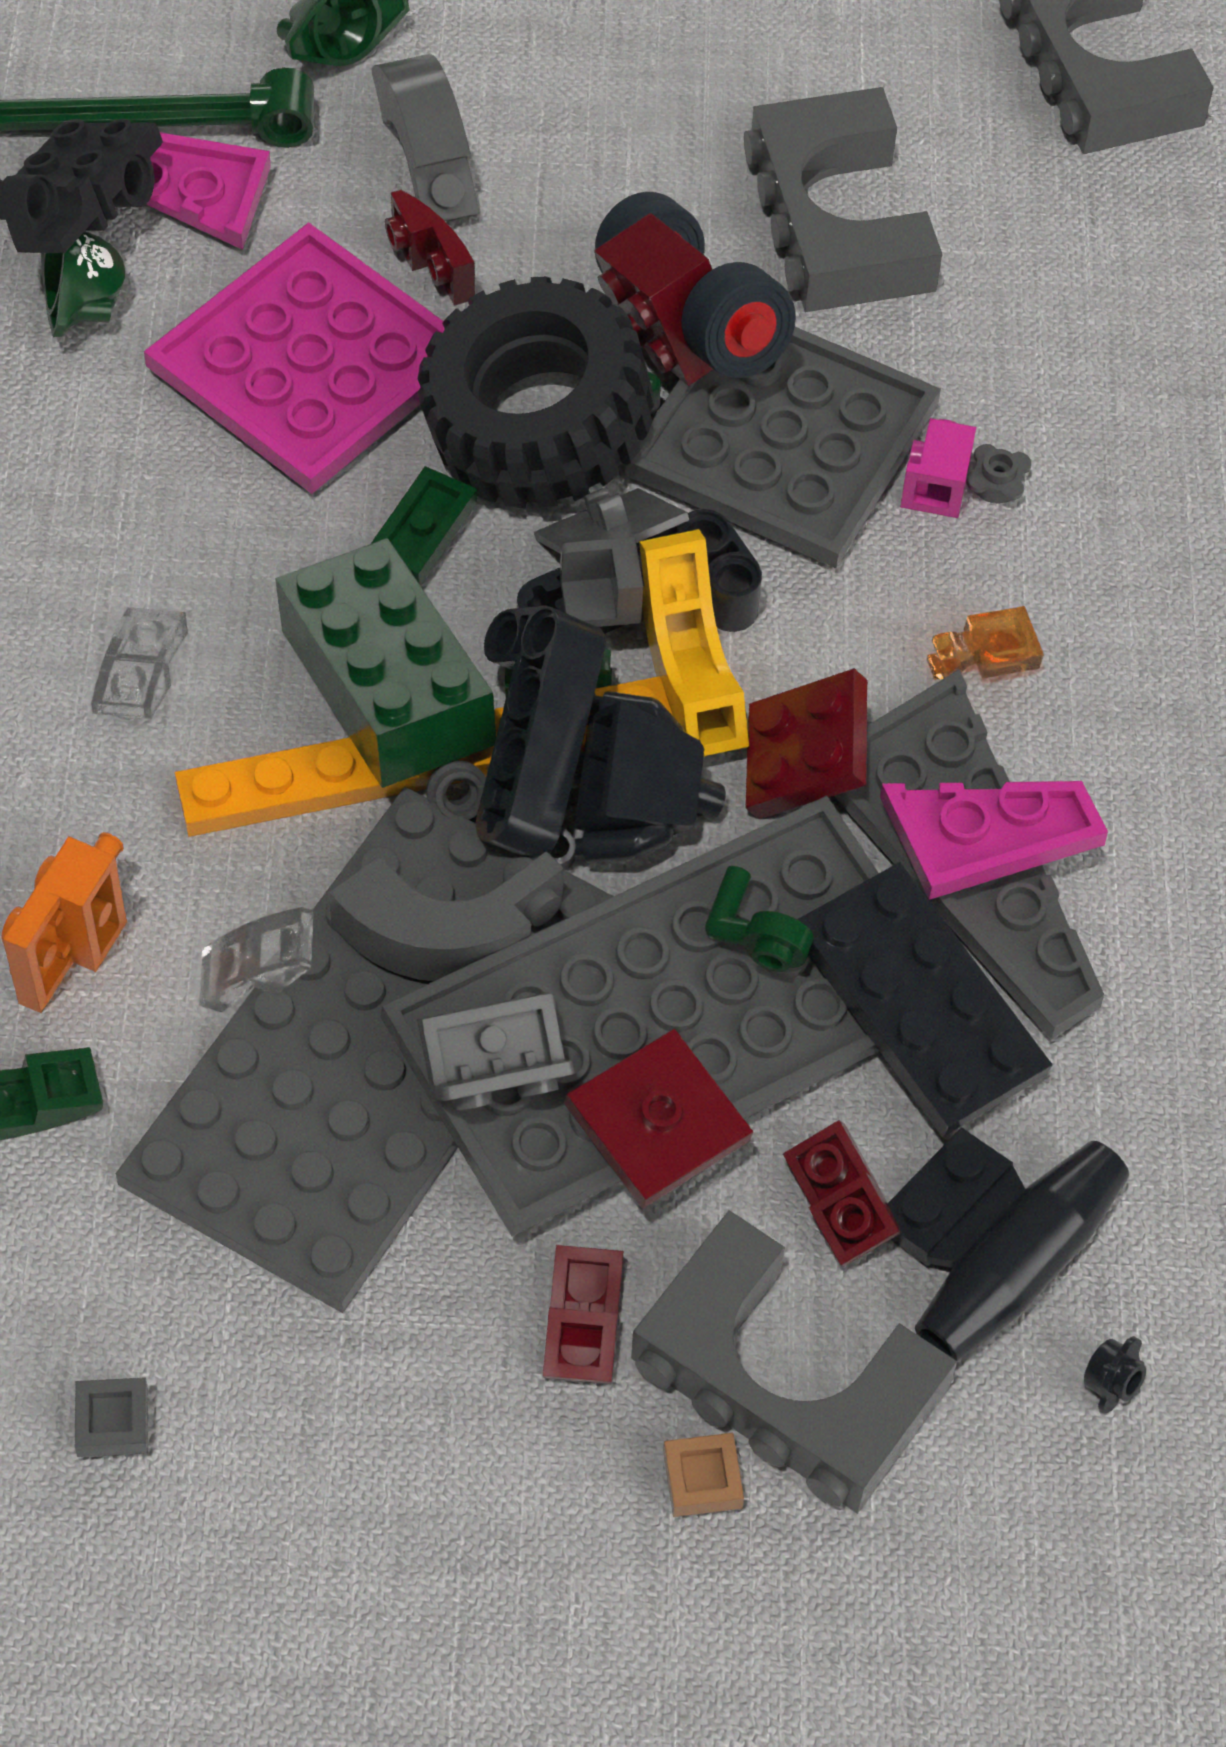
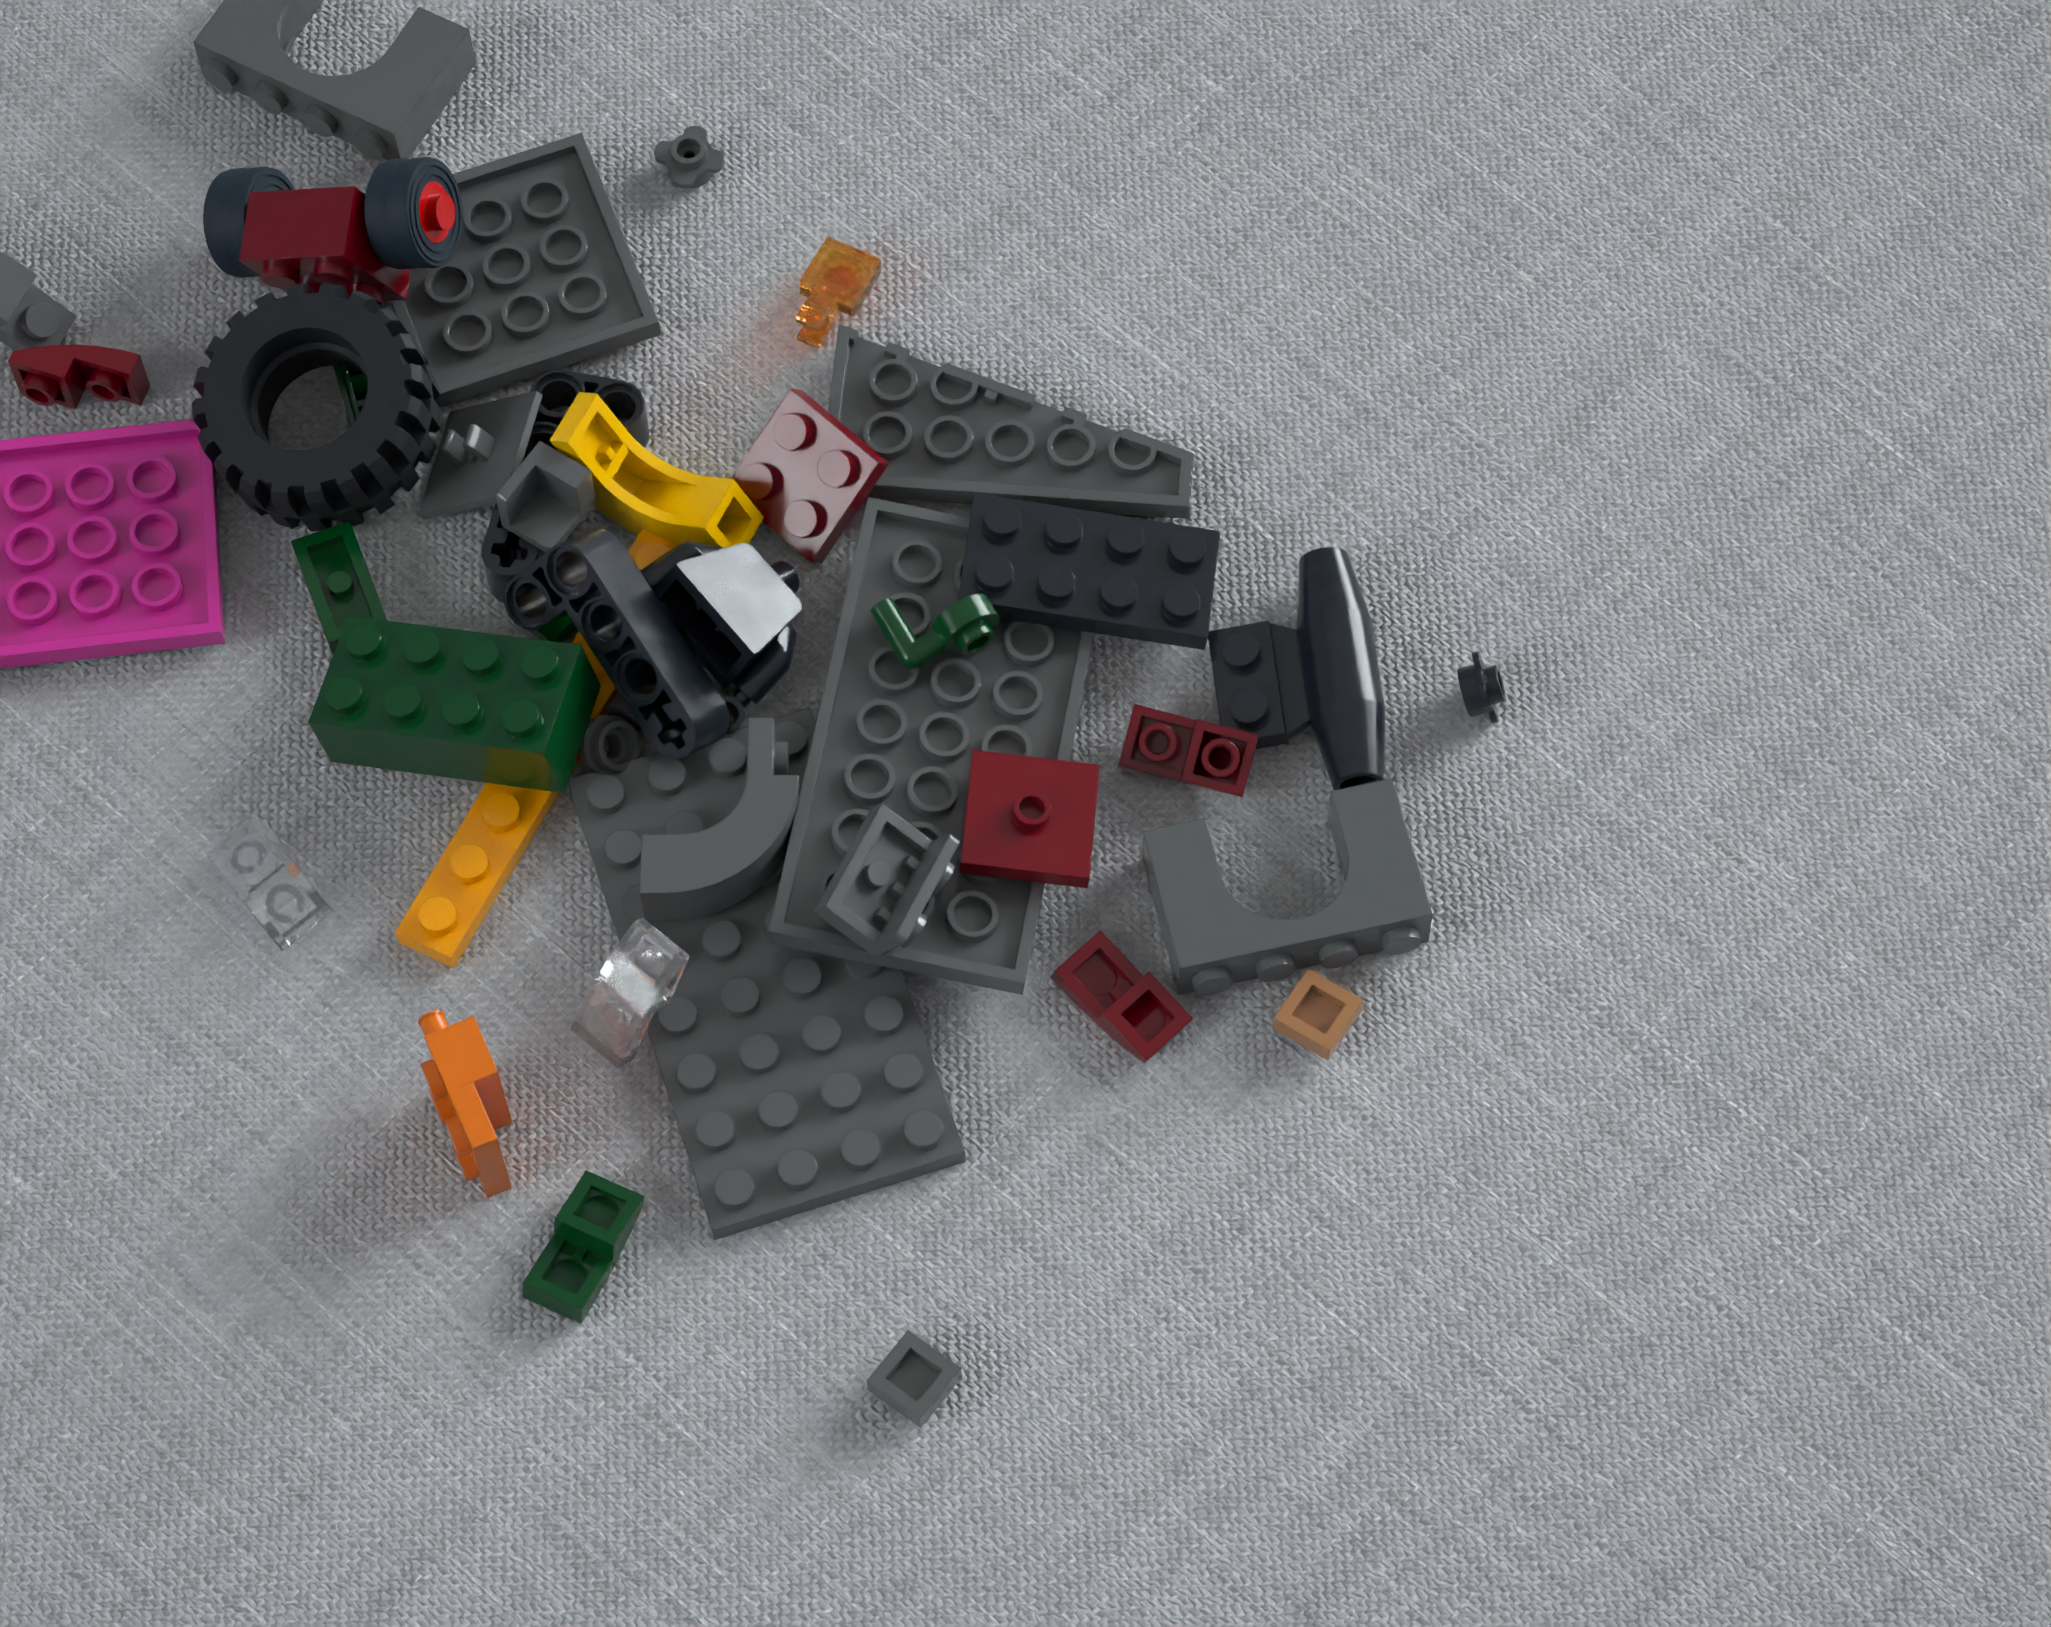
camera: 45 degrees left, 5 degrees up
dark pink wing [880,781,1108,900] -> none
dark pink brick [900,418,977,518] -> none

